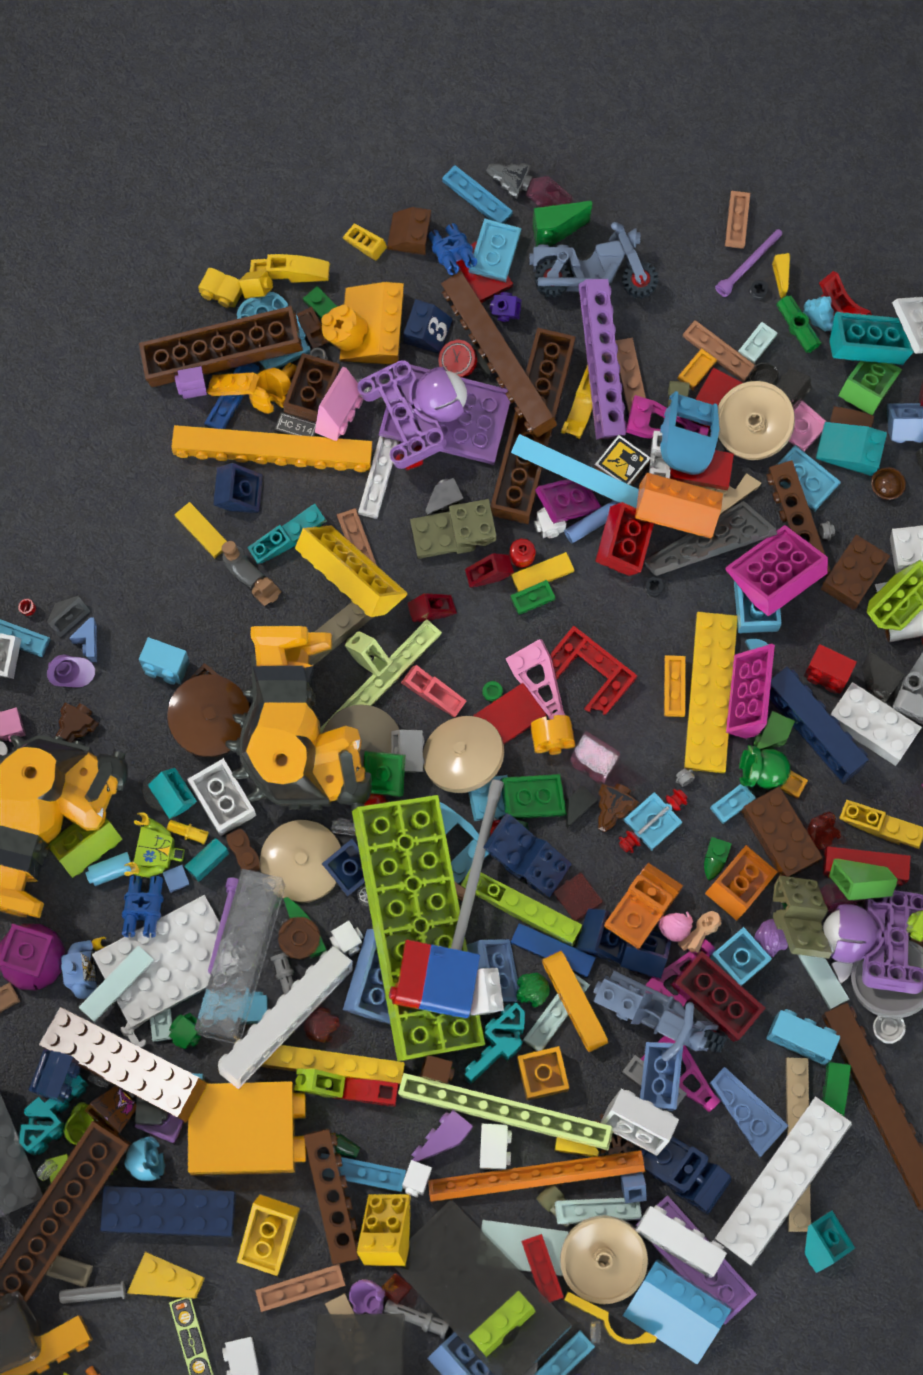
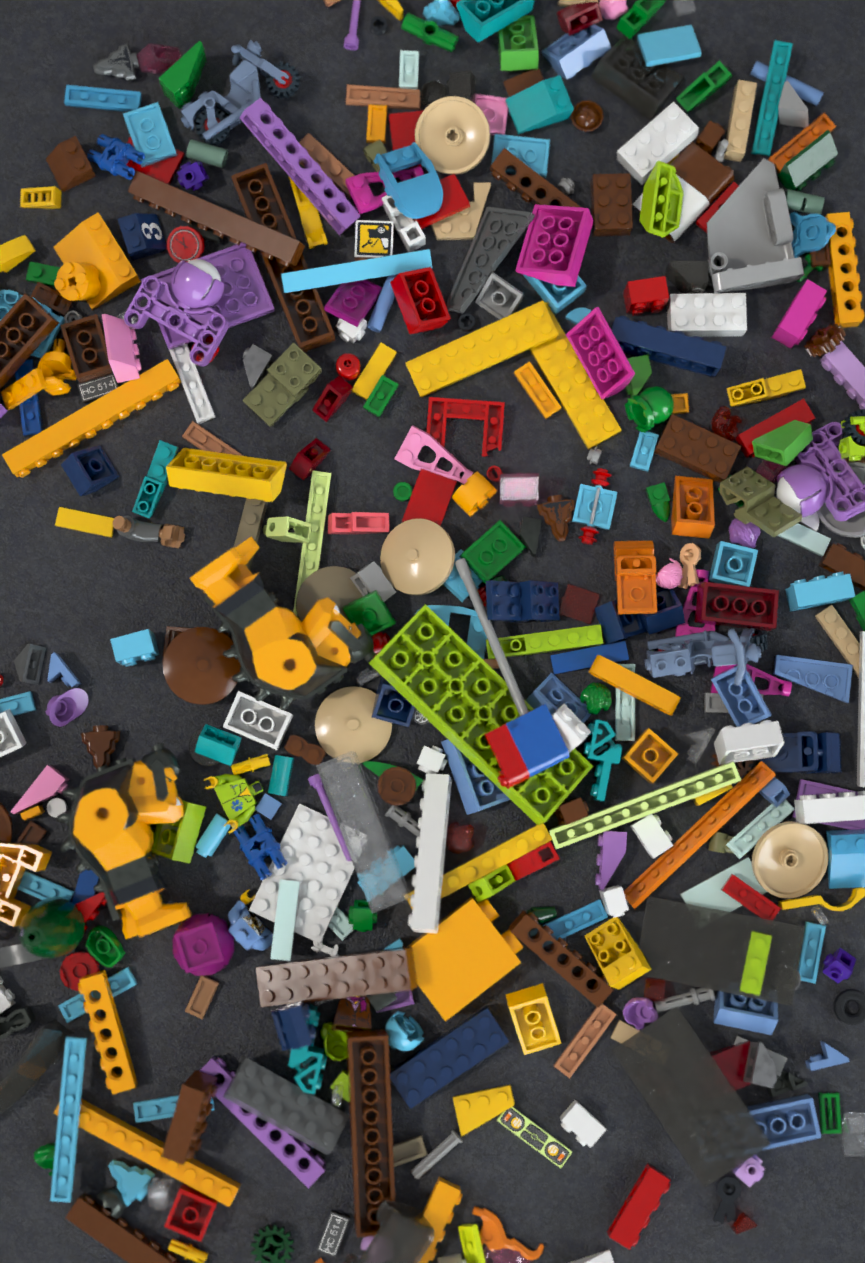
camera: 40 degrees left, 10 degrees up
orange slope [635,473,723,539] -> none
none -> sand green pin [186,139,228,168]
none -> yellow plate [405,300,559,398]
none -> light grey slope [475,272,524,320]
none -> red hinge [487,466,503,482]
none -> clear slope [683,728,715,764]

